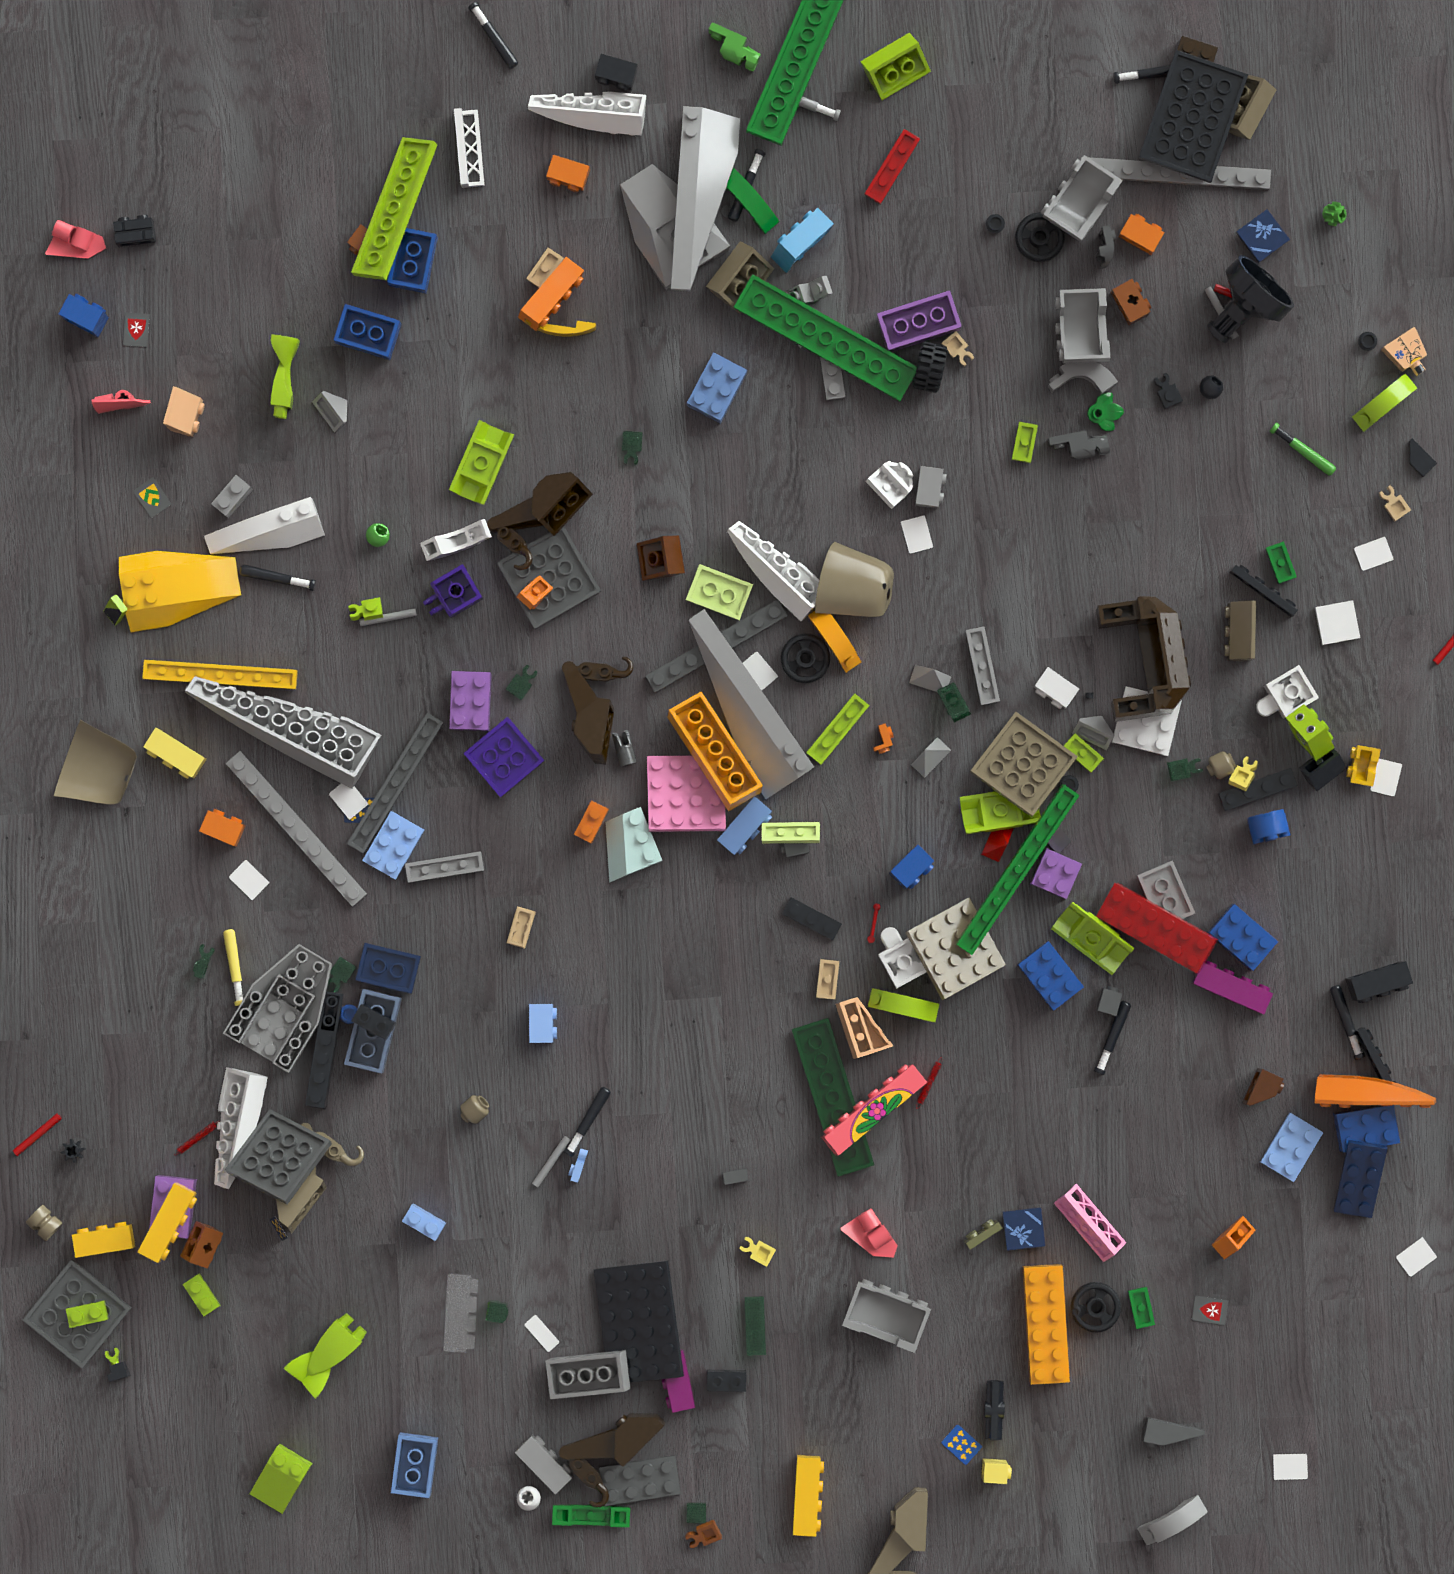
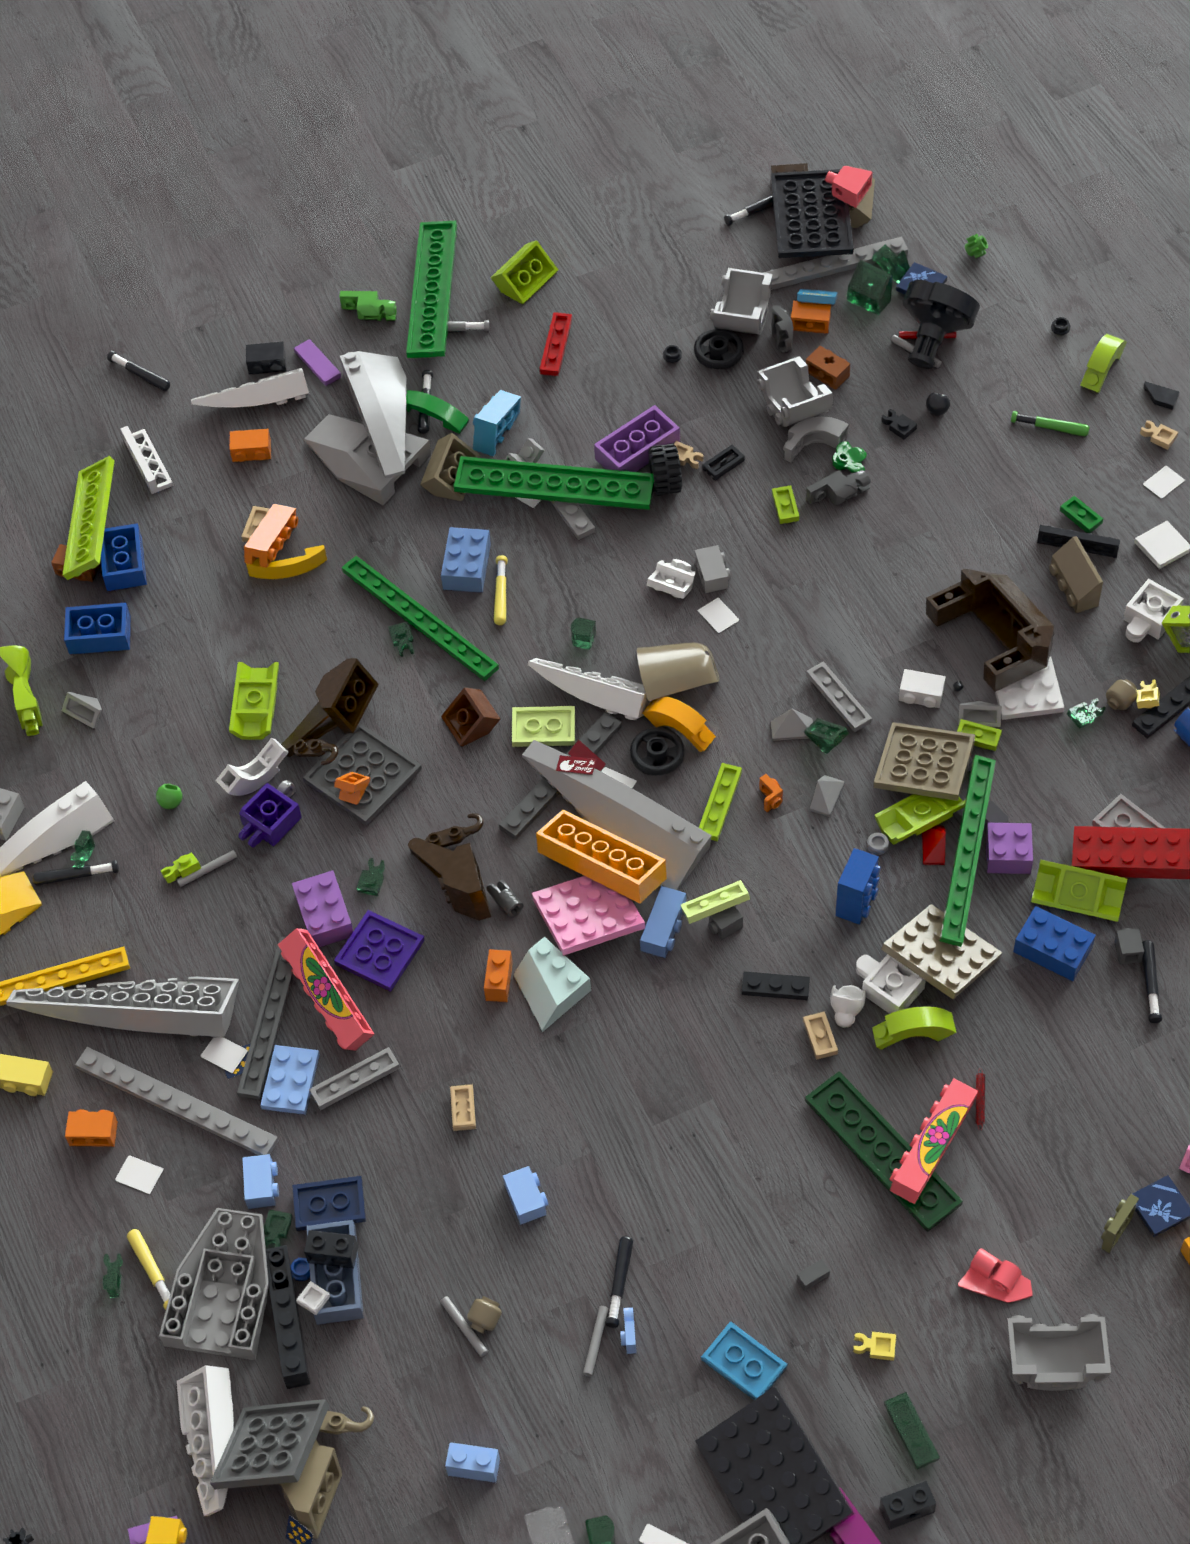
camera: 20 degrees left, 30 degrees down
red piece [174,1121,220,1155] -> none
light nougat wedge [835,997,893,1059] -> none
red hinge [867,903,881,943] -> none
light nougat torso [1381,327,1427,376] -> none
none -> clear green plate [70,830,95,869]
none -> light blue brick [242,1154,279,1209]
none -> light grey tile [277,780,296,798]
none -> coral brick [278,928,374,1051]
none -> medium lavender tile [294,339,341,386]
none -> white tile [296,1281,330,1315]
none -> green plate [342,556,499,682]
none -> light grey bar [440,1296,488,1357]
none -> light yellow piece [494,555,508,625]
none -> dark red sticker [556,755,597,775]
none -> dark red sticker [568,740,606,771]
none -> clear green piece [571,617,596,650]
none -> dark azure tile [701,1321,787,1400]
none -> black tile [702,445,745,481]
none -> dark azure tile [797,289,838,305]
none -> coral torso [825,166,873,208]
none -> white piece [830,985,866,1028]
none -> clear green slope [847,260,893,315]
none -> light grey tile [867,833,889,855]
none -> clear green slope [872,244,910,283]

